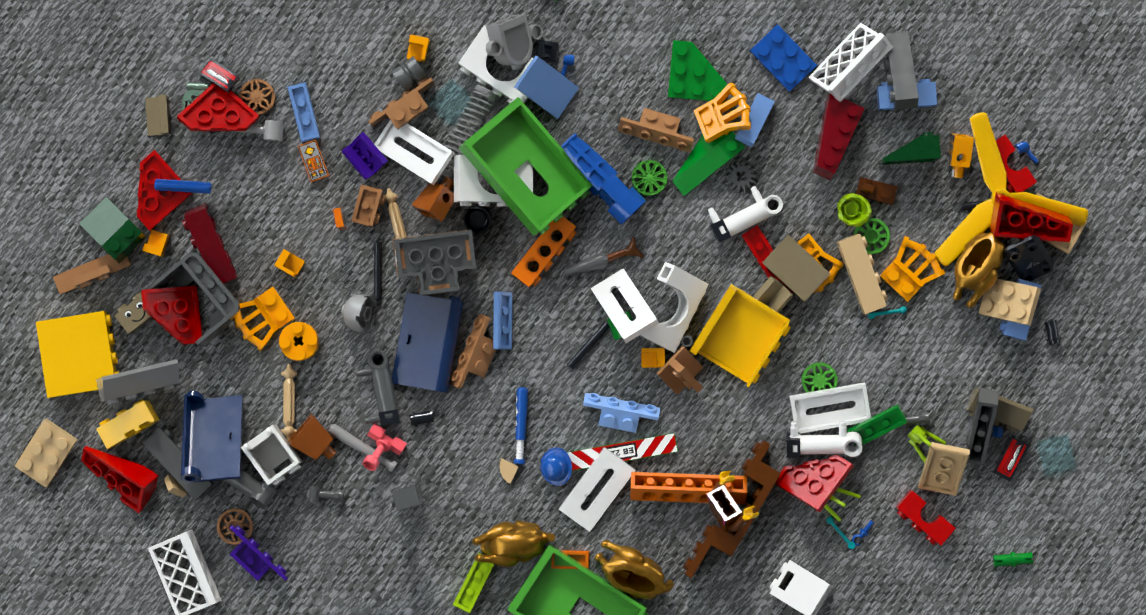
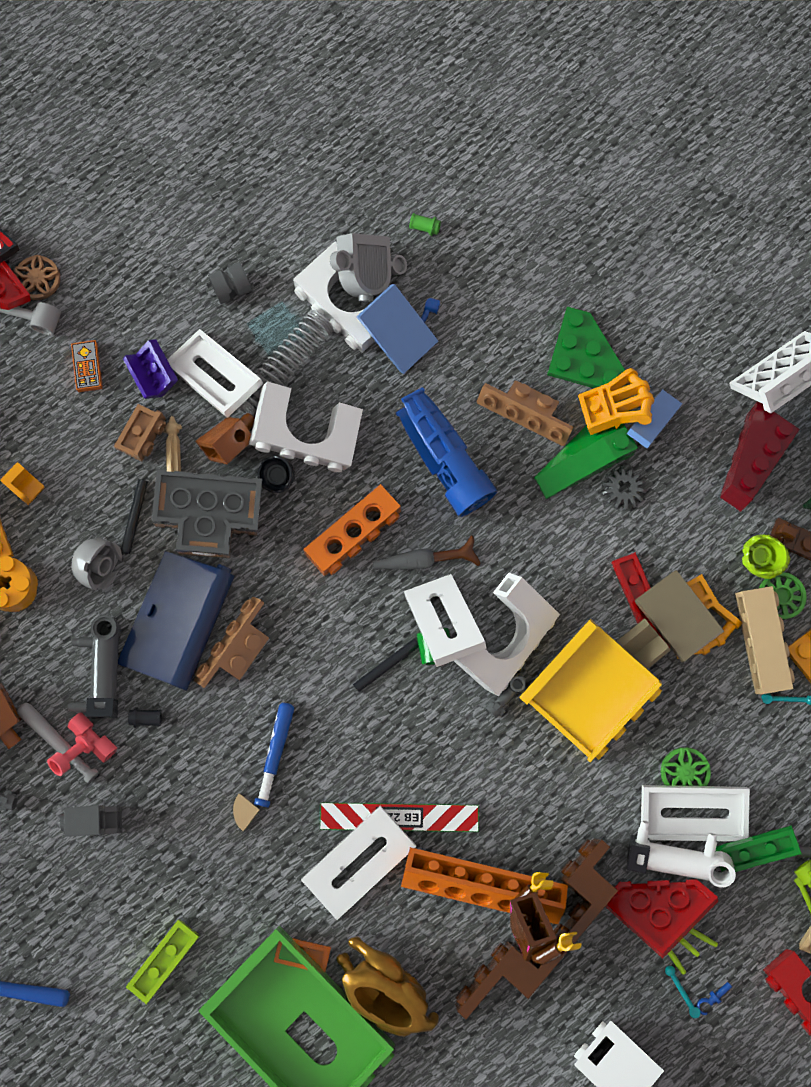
camera: 10 degrees right, 10 degrees down
medium blue tile [287,82,320,143] -> none
orange tile [333,208,347,230] -> none
medium nougat bracket [368,78,435,130] -> none
light orange panel [407,34,430,63] -> none
bright green panel [459,97,593,236] -> none
pearl gold piece [472,520,555,567] -> none
medium blue tile [493,291,512,350] -> none
black tile [537,40,558,62] -> none
blue hat [540,447,572,486] -> none
light blue bracket [583,393,660,433] -> none
bright green wheel [632,160,667,196] -> none
light orange panel [641,348,665,368] -> none
medium nougat bracket [657,346,703,394] -> none
white piece [708,186,783,243] -> none
blue plate [750,24,817,92] -> none

